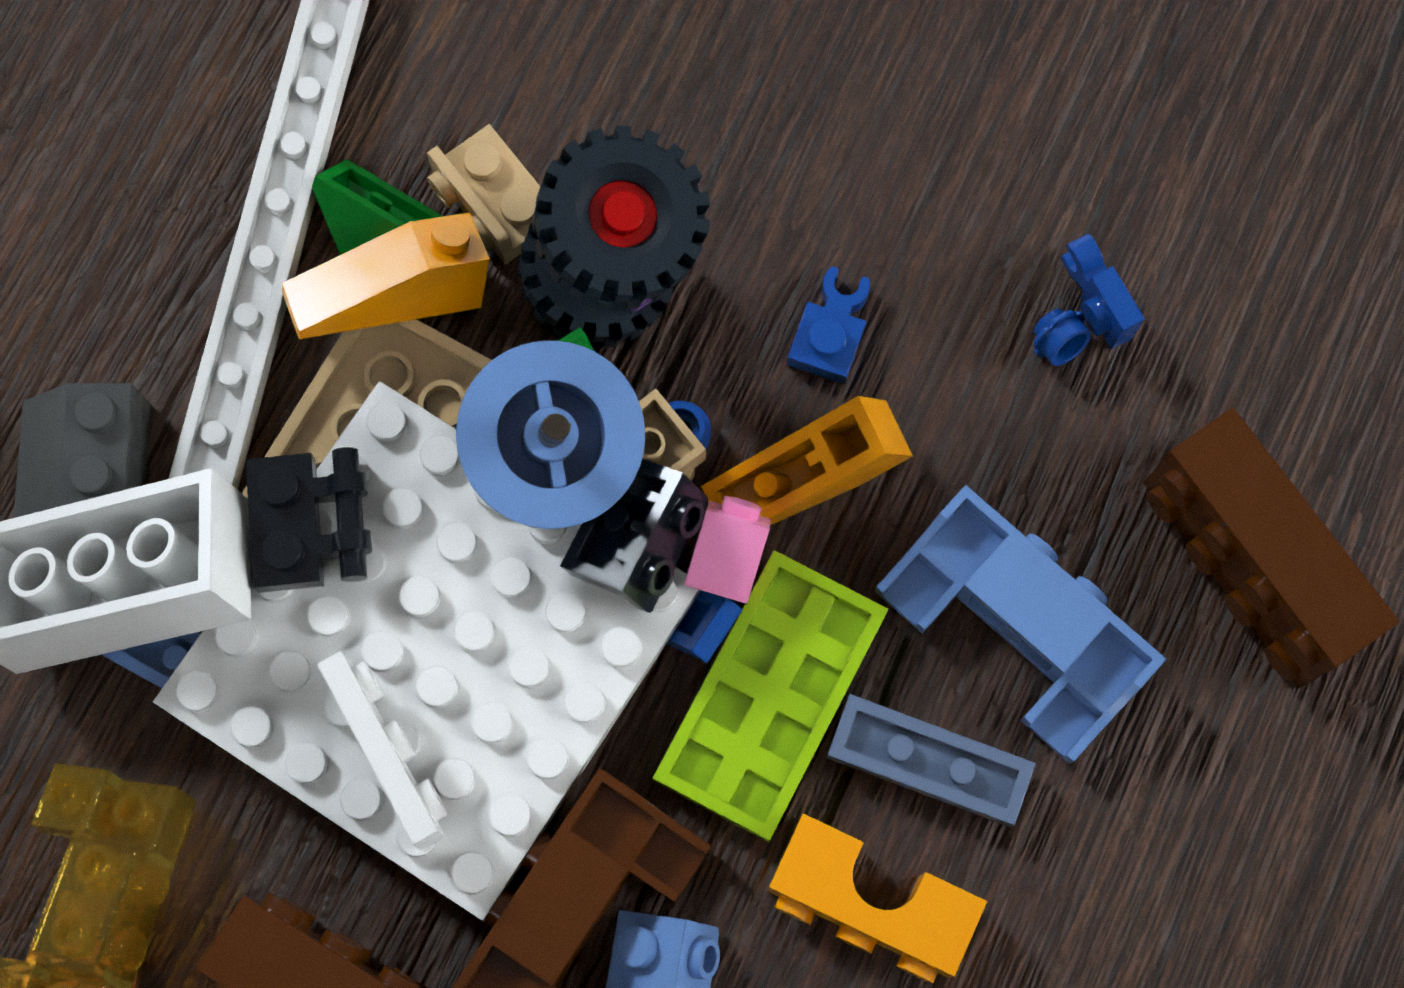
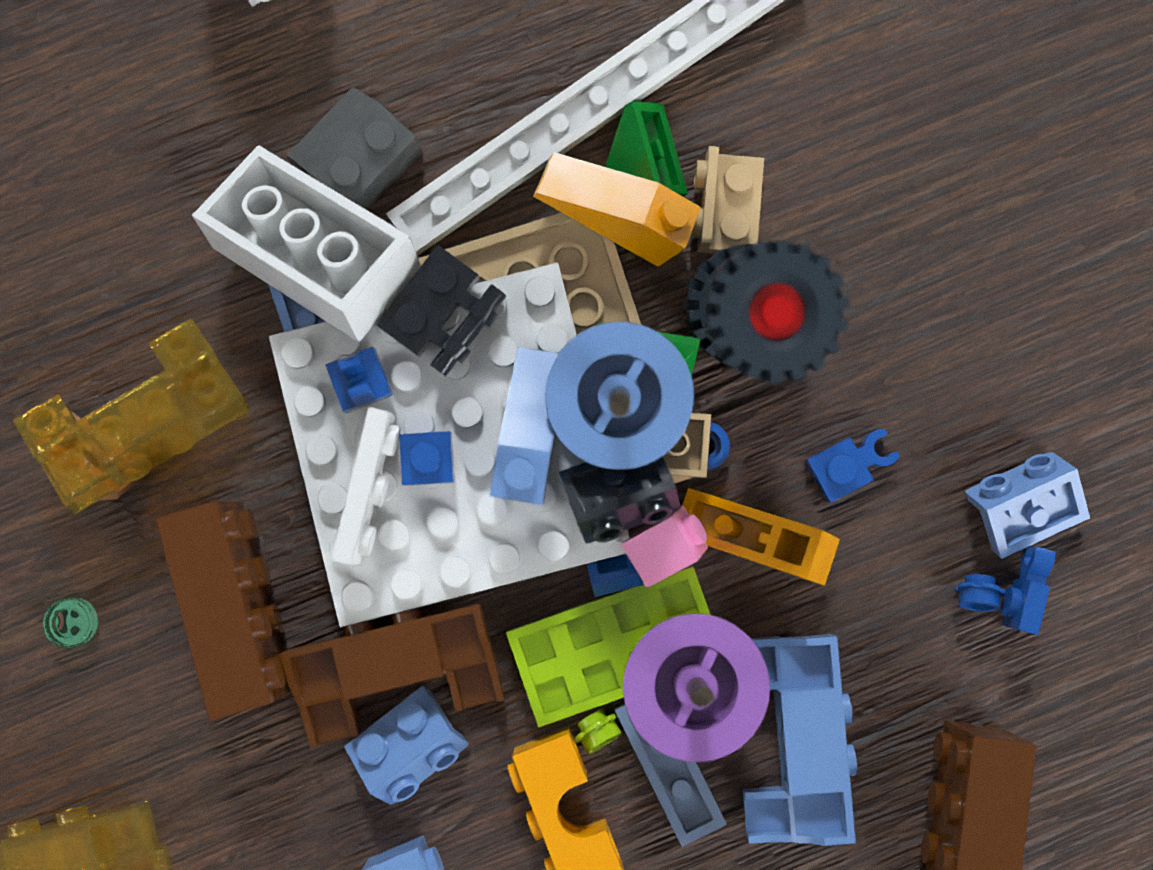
camera: 45 degrees right, 10 degrees up
none -> blue tile [325,346,394,414]
none -> blue plate [399,431,455,486]
none -> slope [490,347,559,505]
none -> lime plate [575,709,622,754]
none -> medium lavender piece [623,614,770,762]
none -> medium blue bracket [966,452,1090,559]

